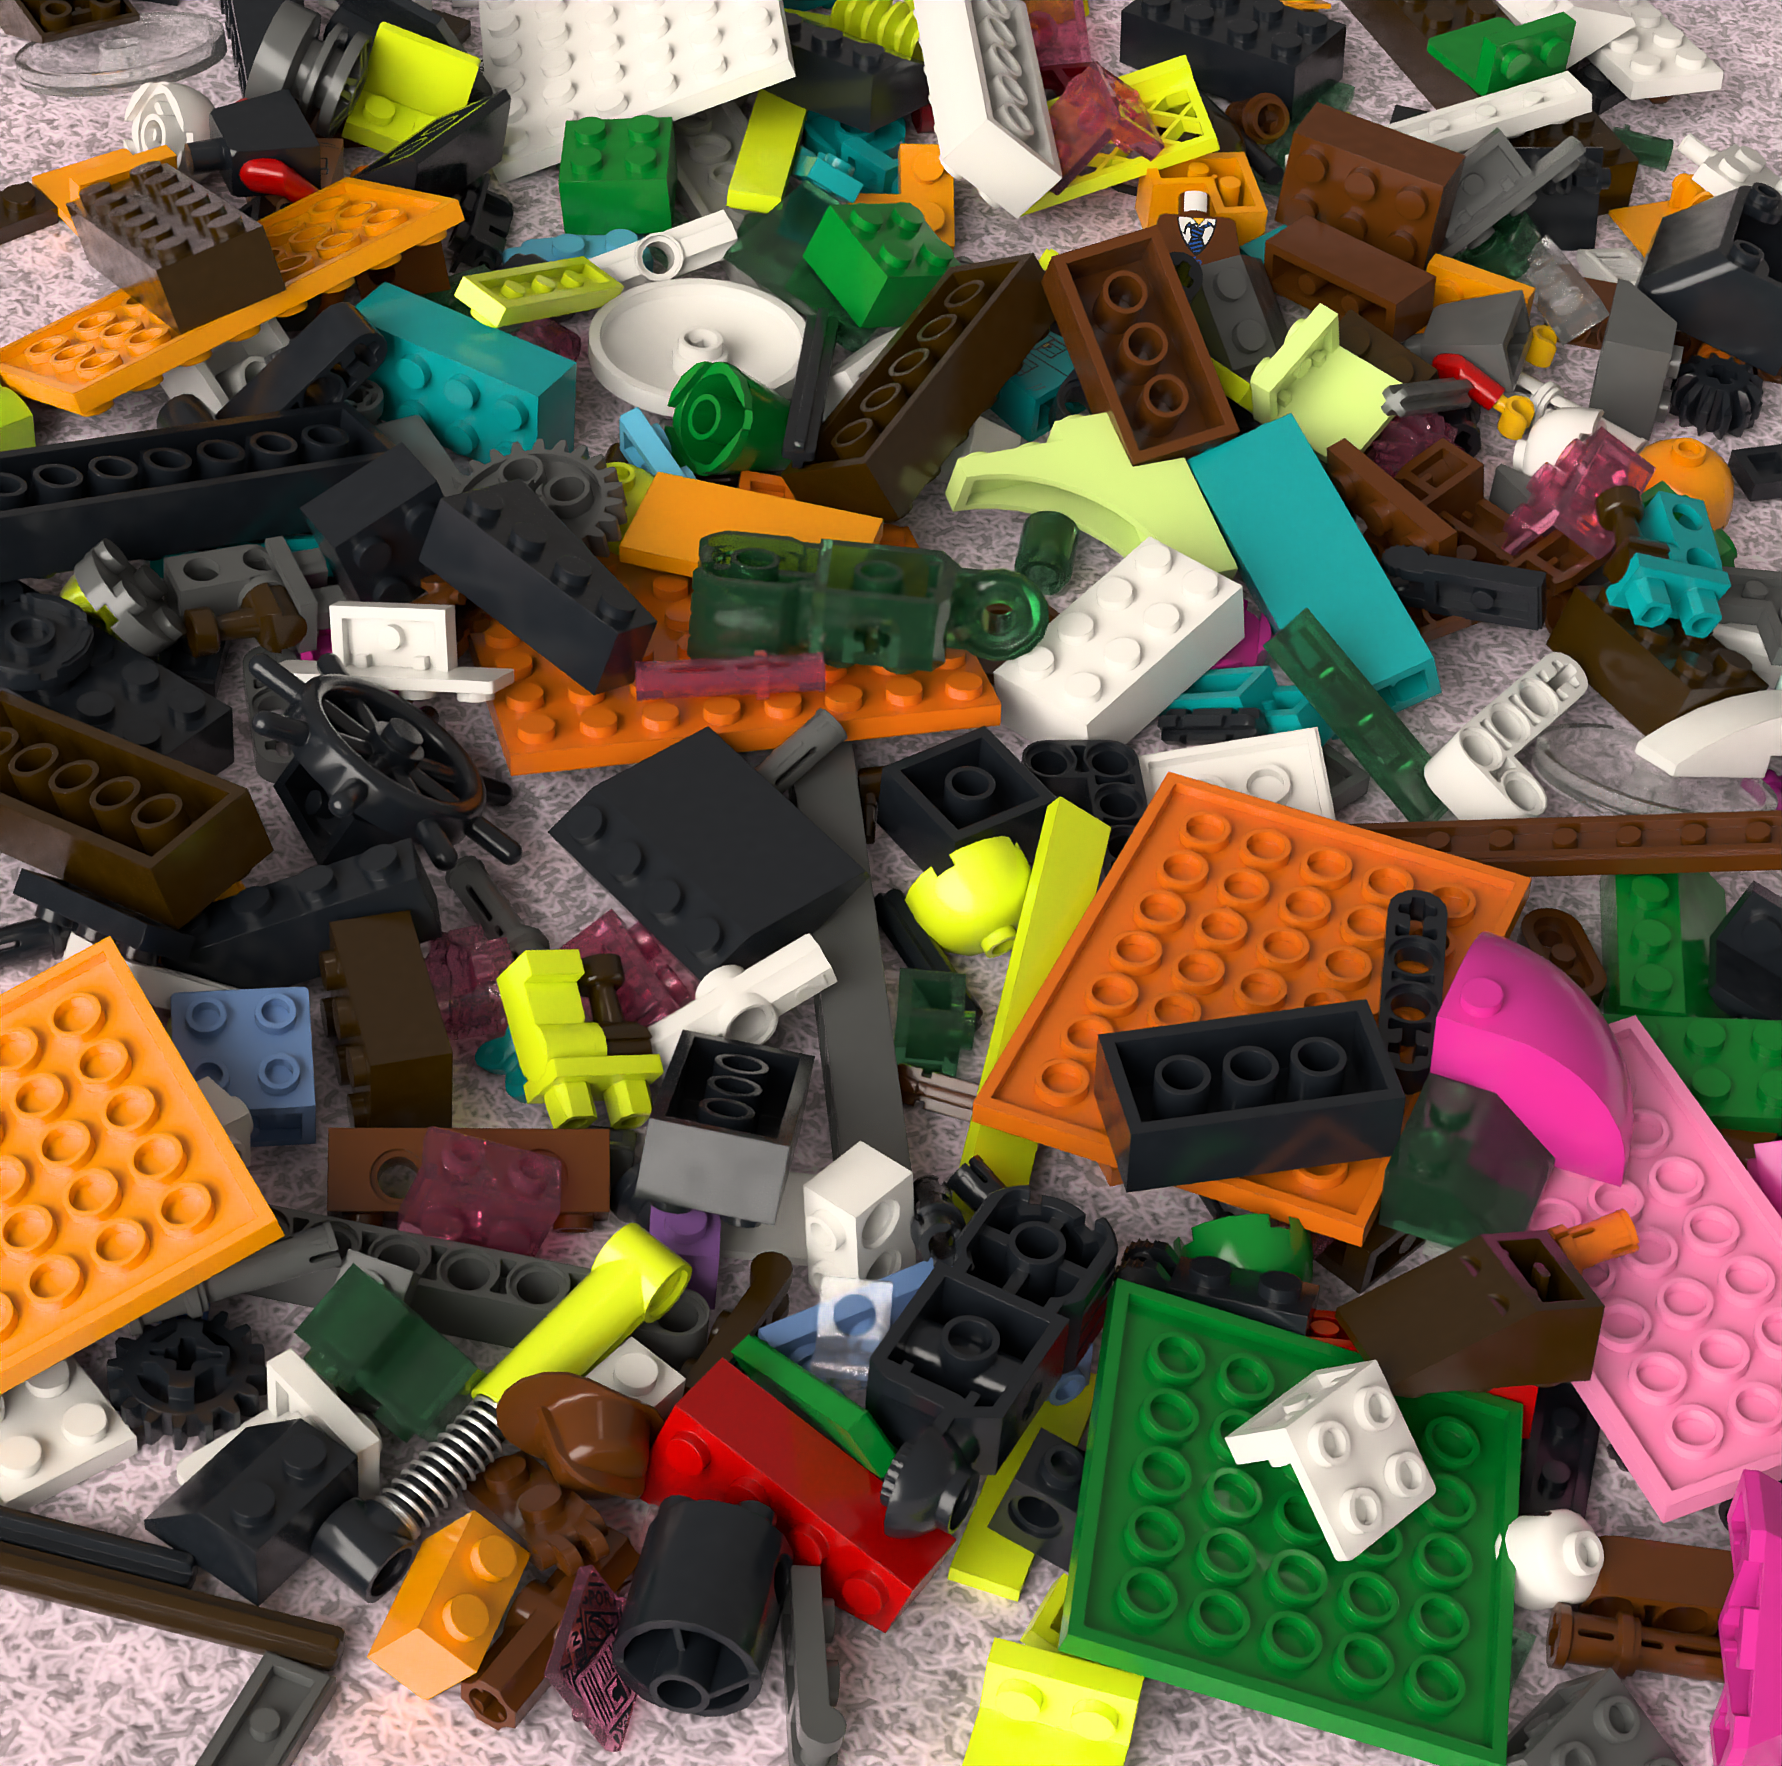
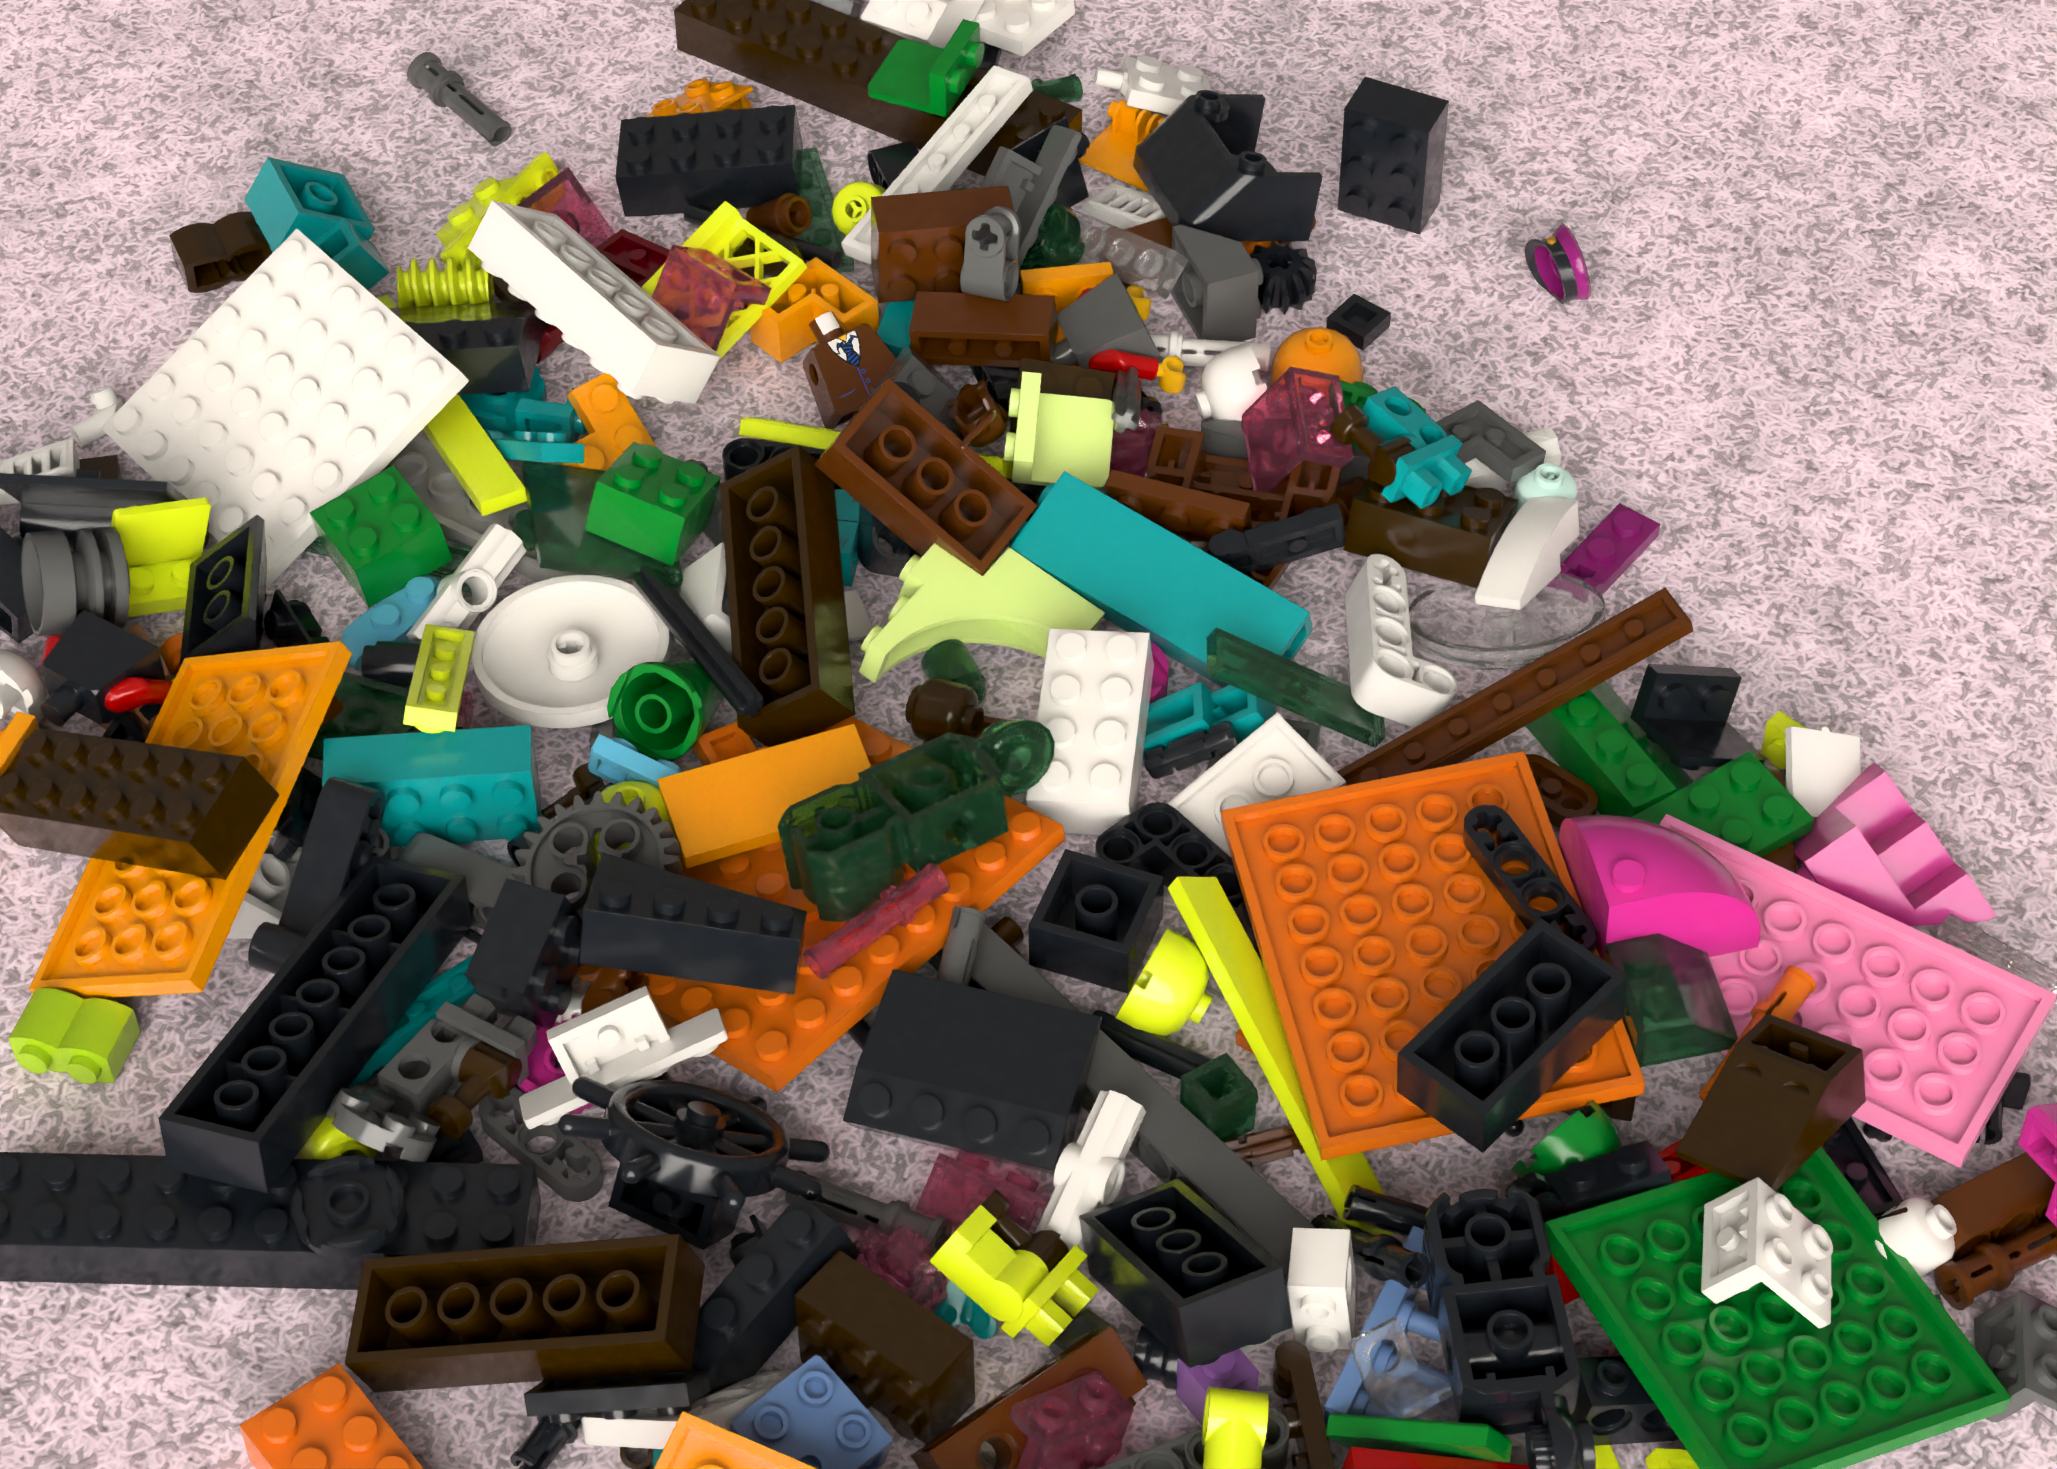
camera: 30 degrees left, 5 degrees up
none -> dark brown head [905,677,984,749]
none -> reddish brown animal [946,379,1009,450]
none -> dark grey piece [960,206,1021,302]

